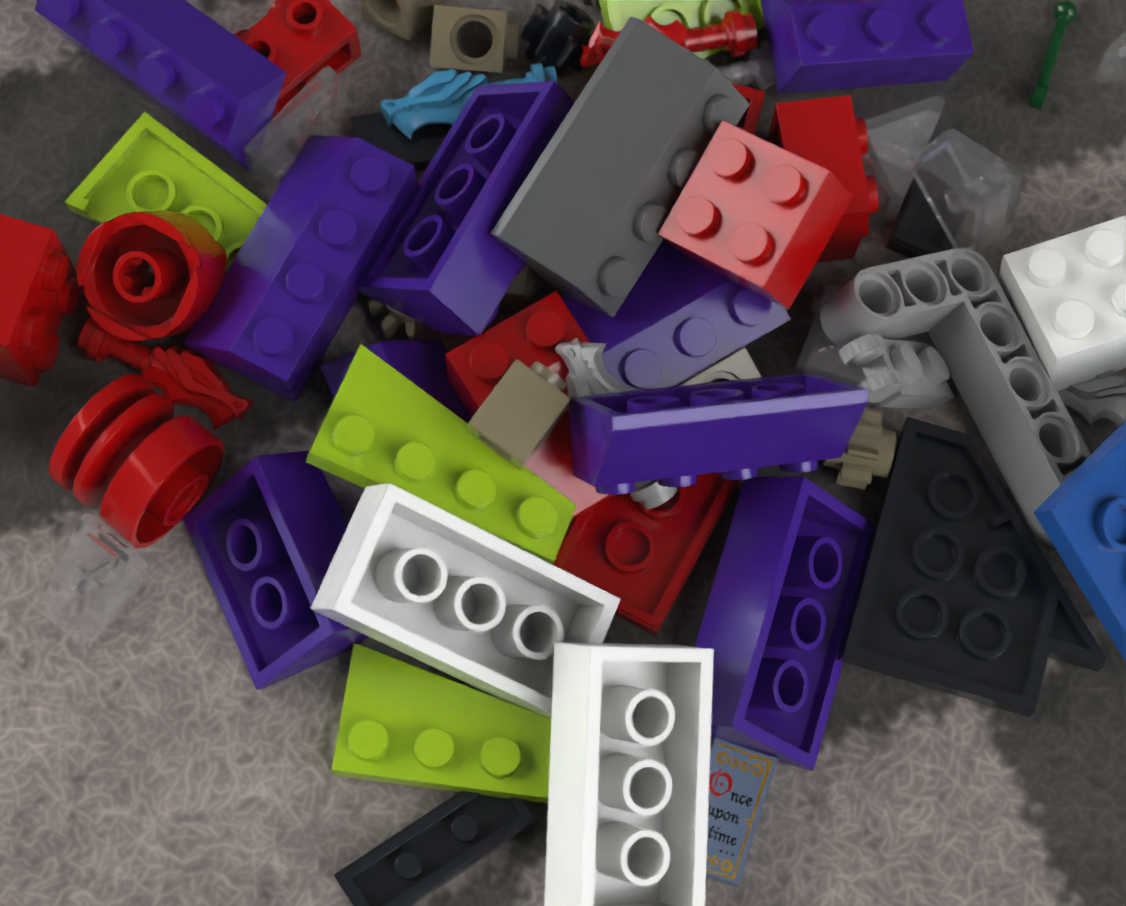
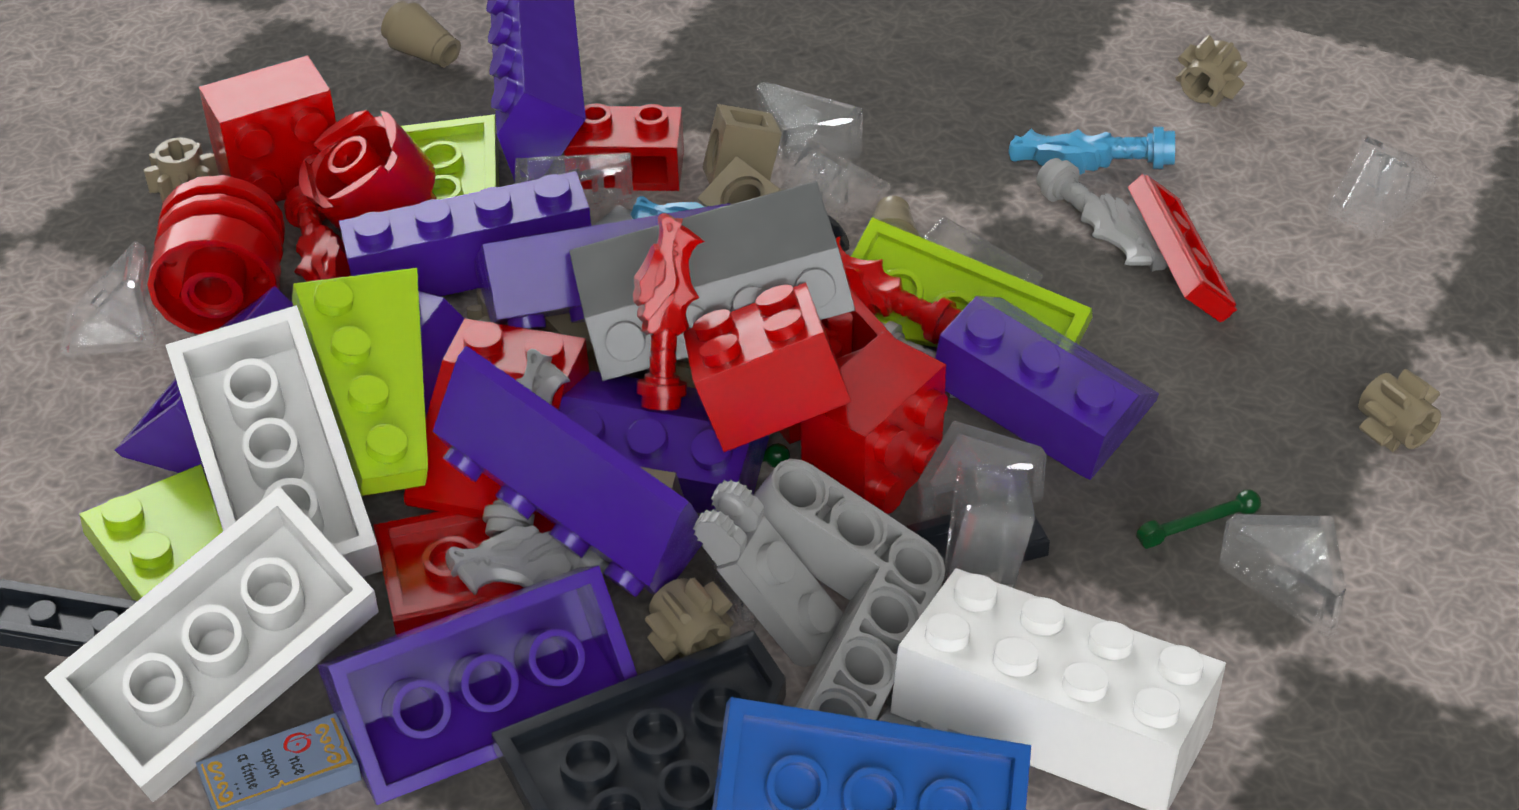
camera: 50 degrees right, 30 degrees down
dark tan brick [468,359,571,471] -> none
none -> light grey piece [445,525,609,595]
none -> red piece [633,213,705,410]

